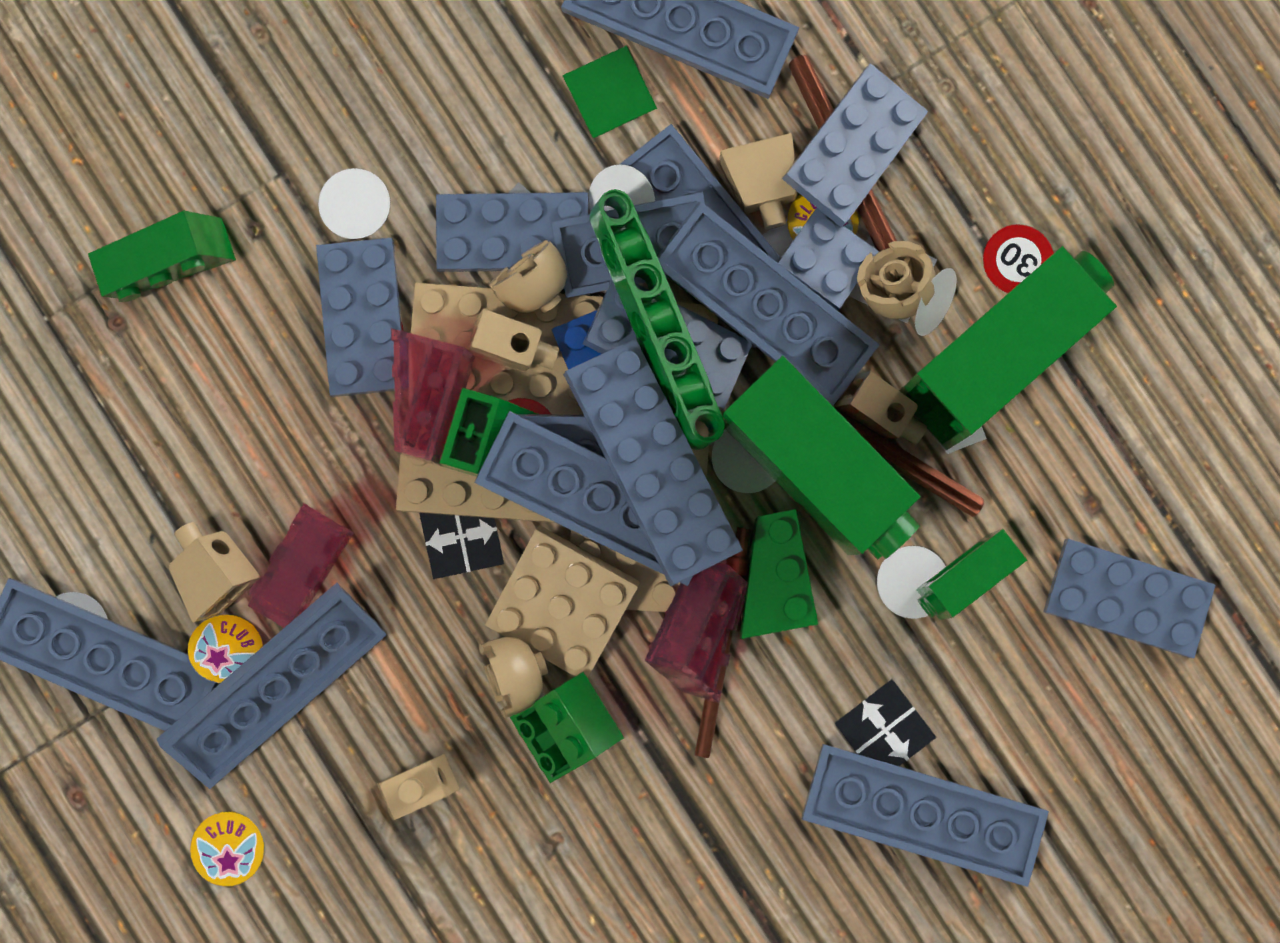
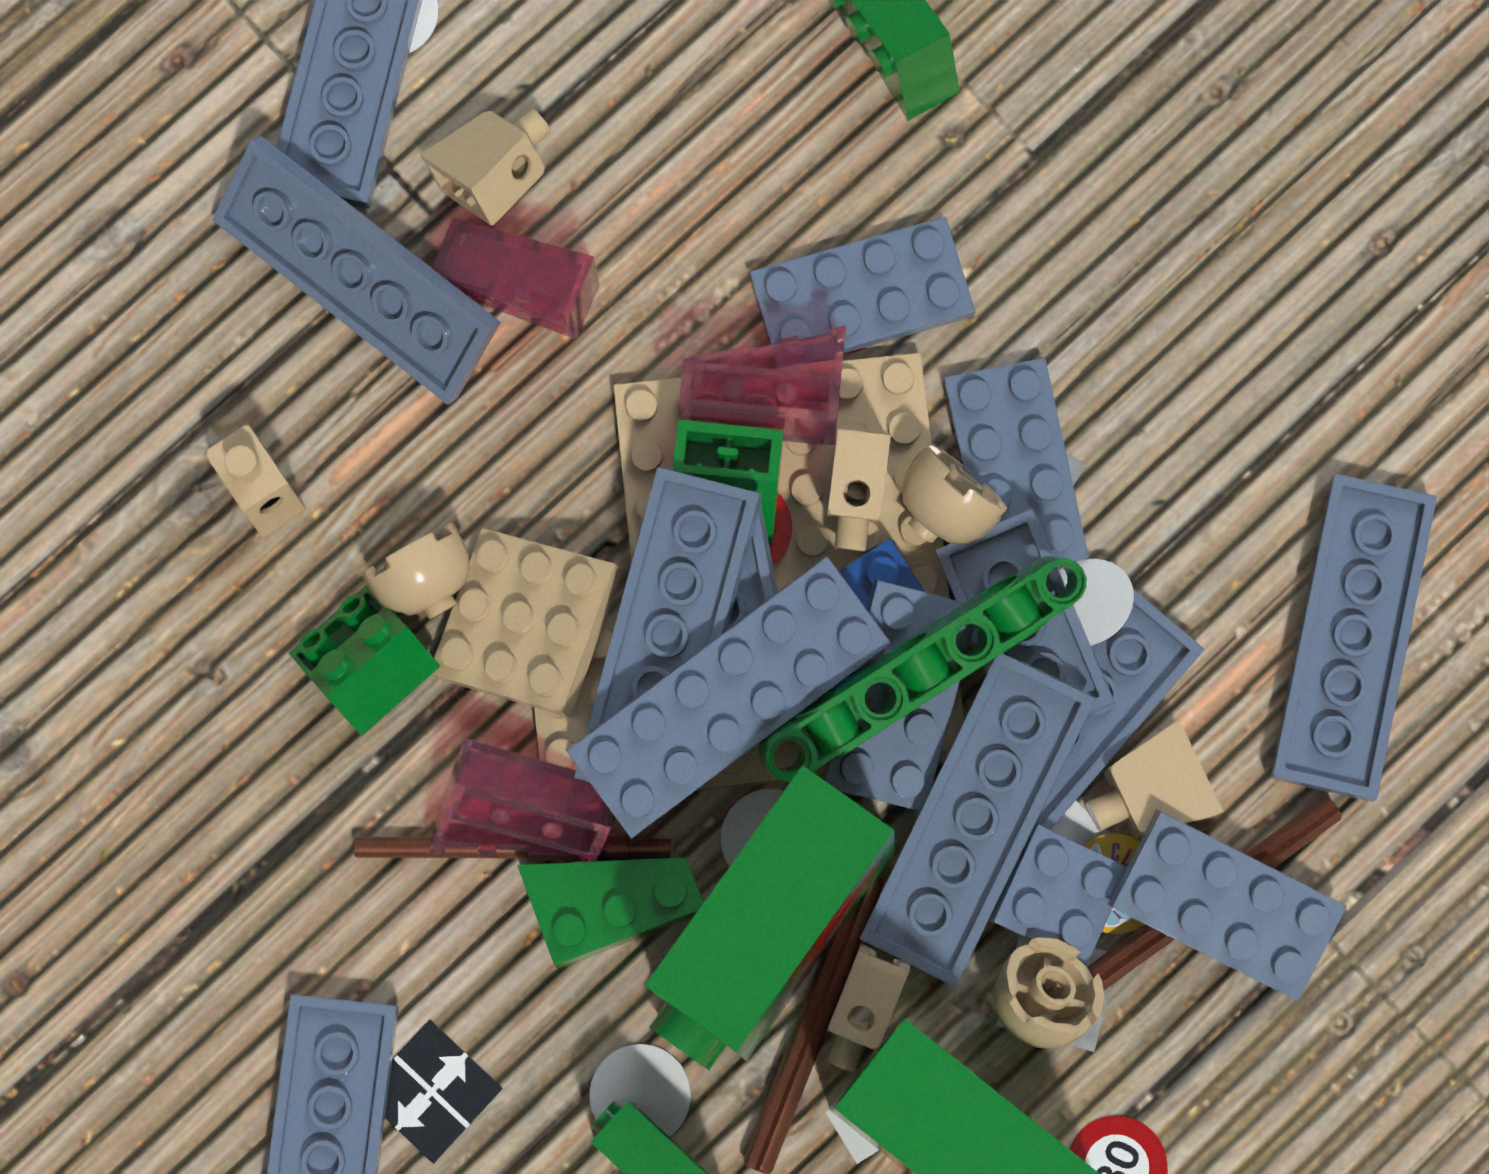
camera: 85 degrees right, 5 degrees down
sticker [188,615,263,683] -> none
sticker [190,812,264,886] -> none
white sticker [318,168,390,239] -> none
black sticker [419,513,504,580] -> none
green sticker [562,45,657,138] -> none
white sticker [915,268,957,336] -> none

